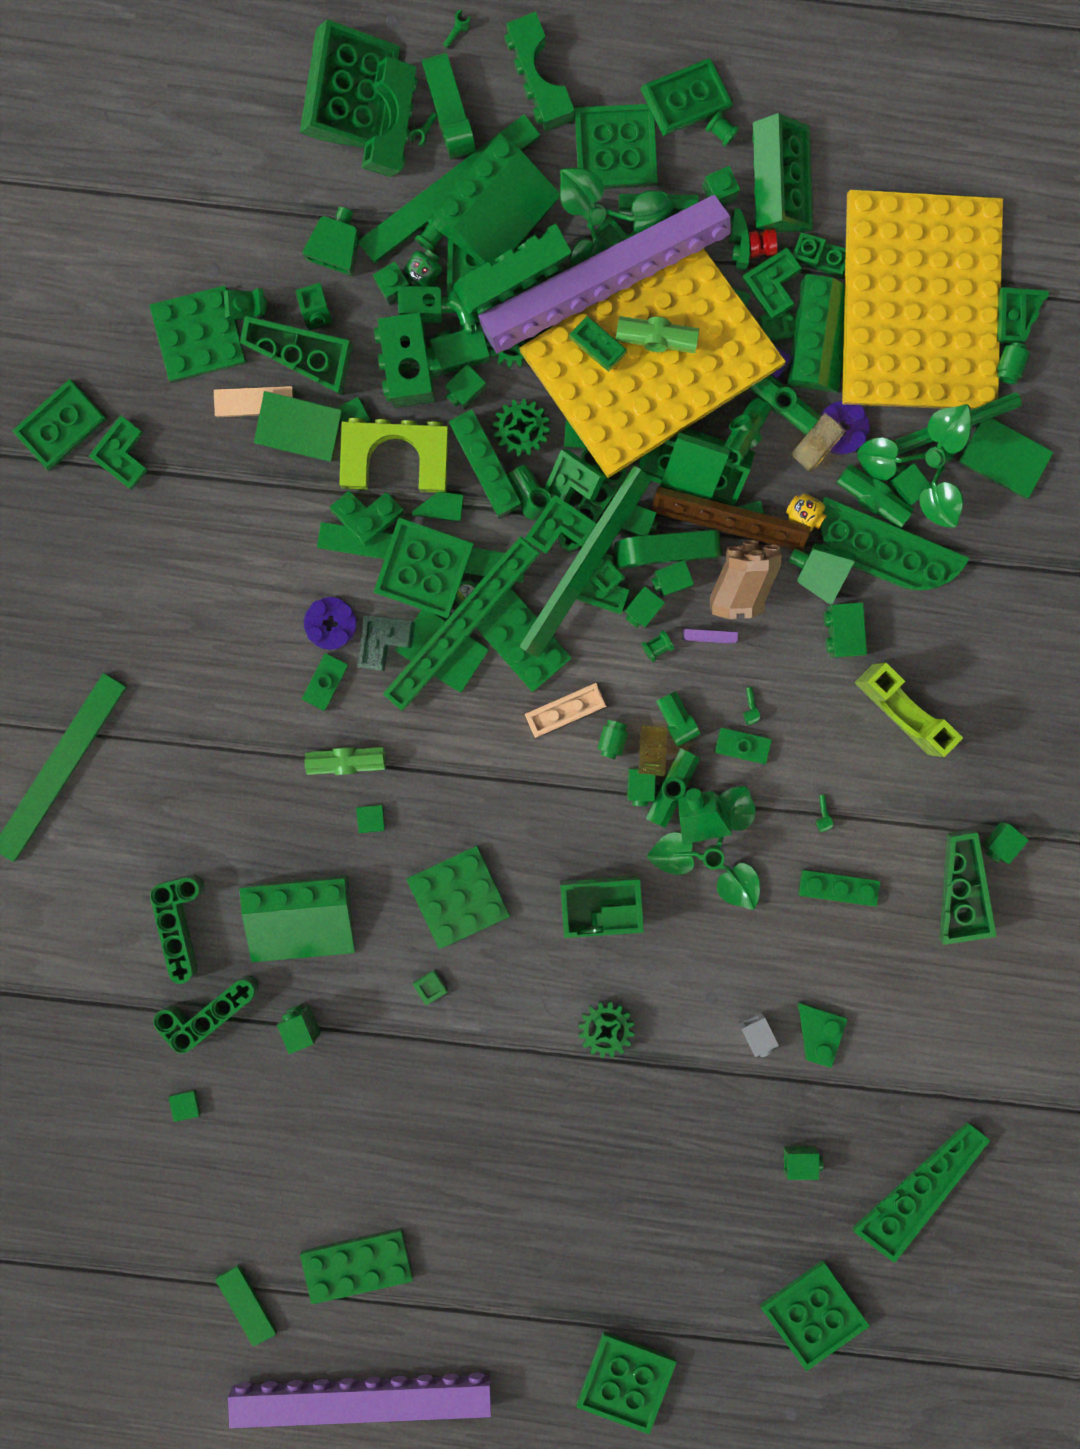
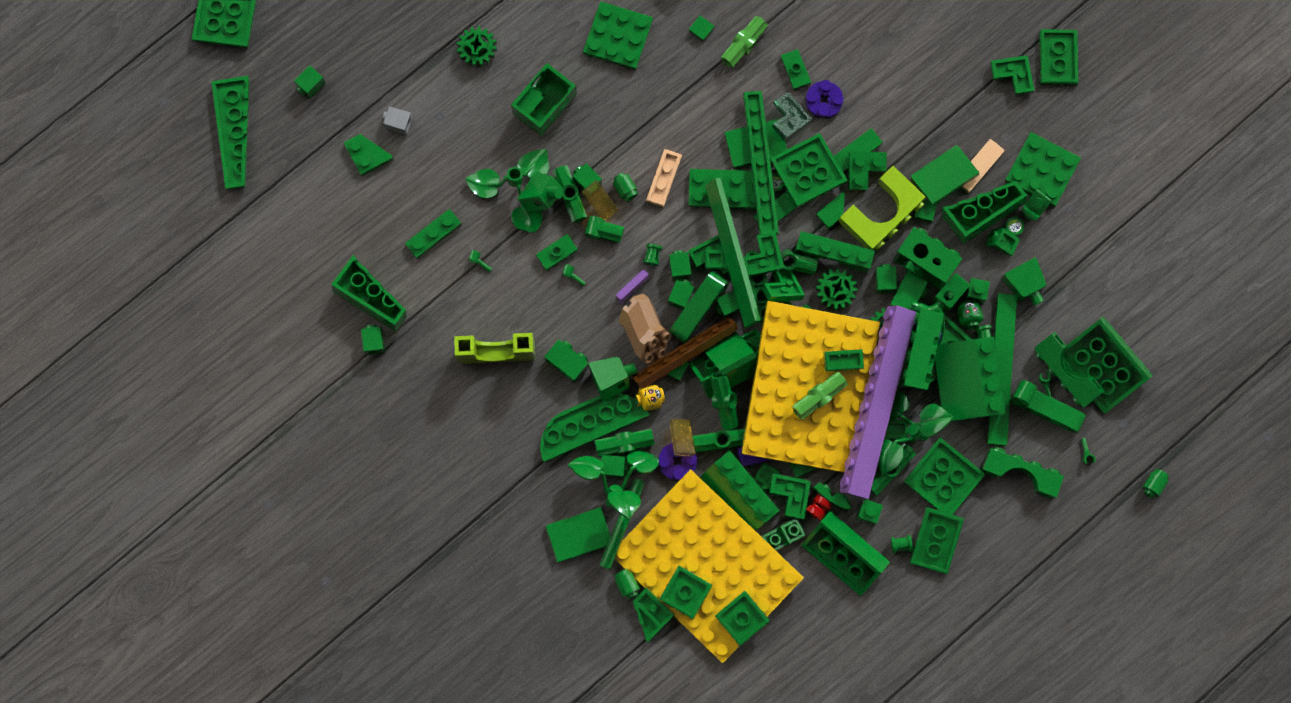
camera: 130 degrees right, 10 degrees down
none -> green tile [659,565,713,619]
none -> green tile [715,591,770,646]
none -> tile [1004,217,1024,236]

